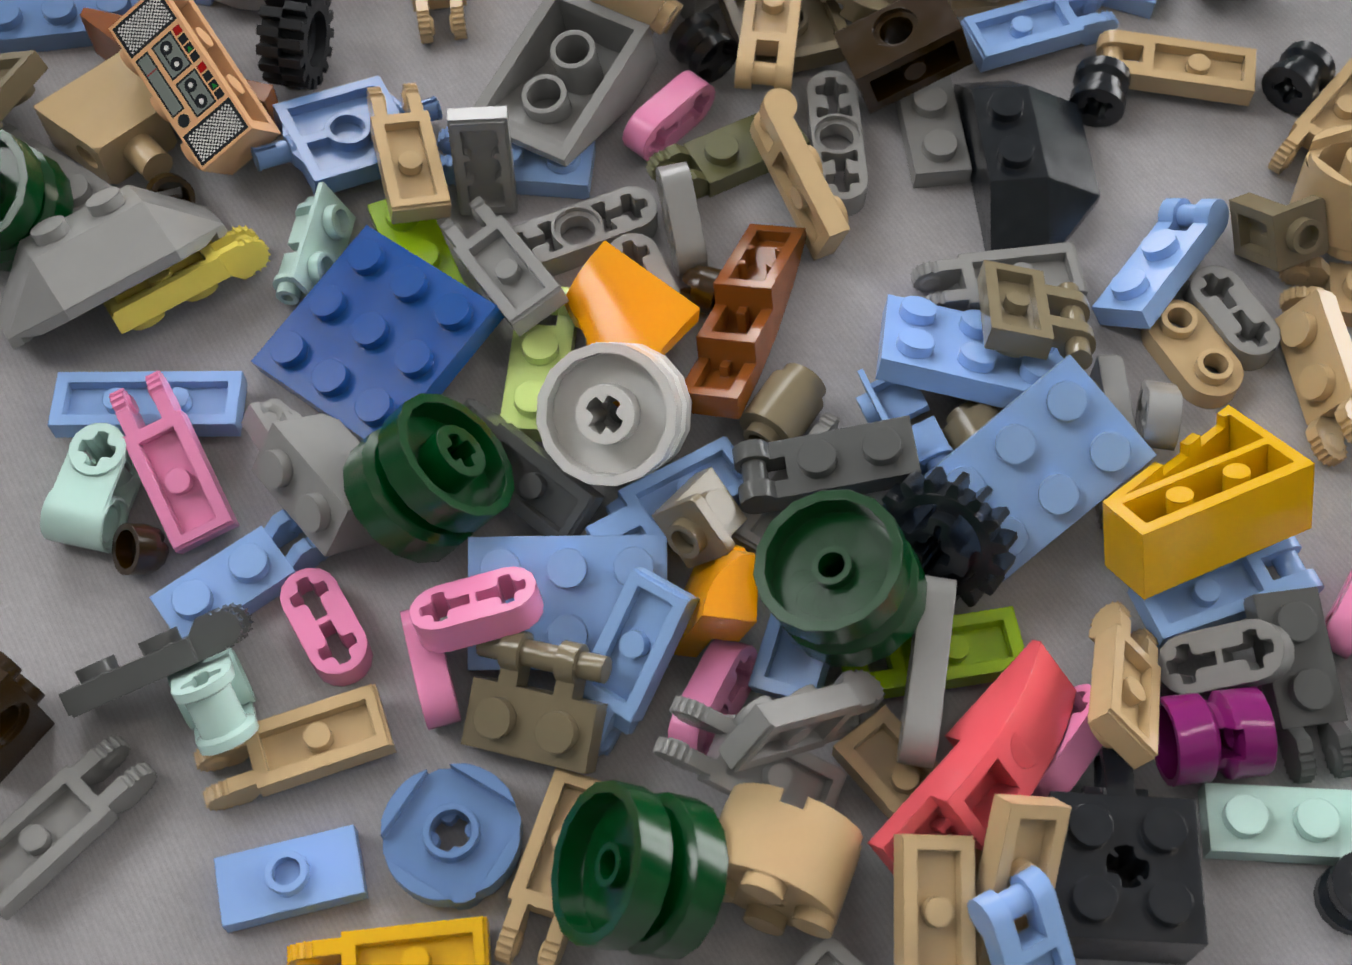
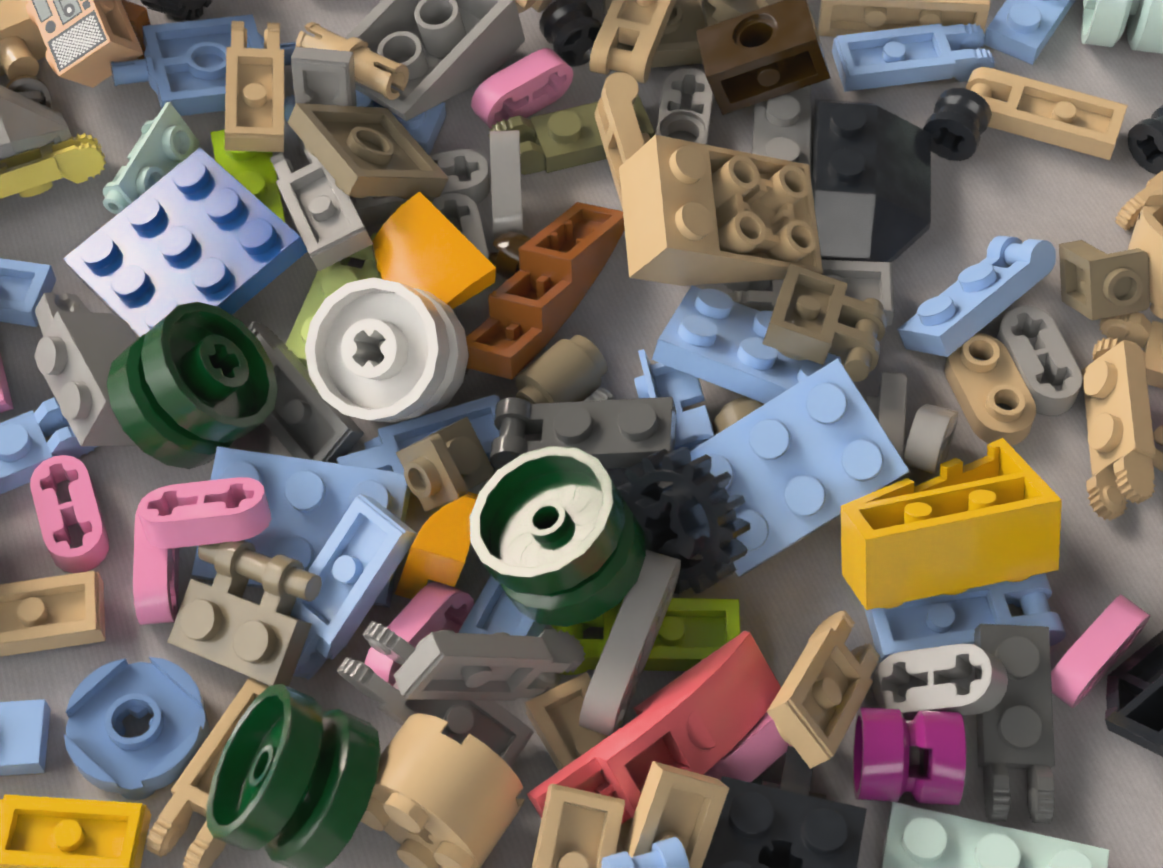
camera: 10 degrees right, 5 degrees down
none -> dark tan plate [287,103,449,199]
none -> tan pin [296,22,409,100]
none -> tan slope [619,135,823,286]

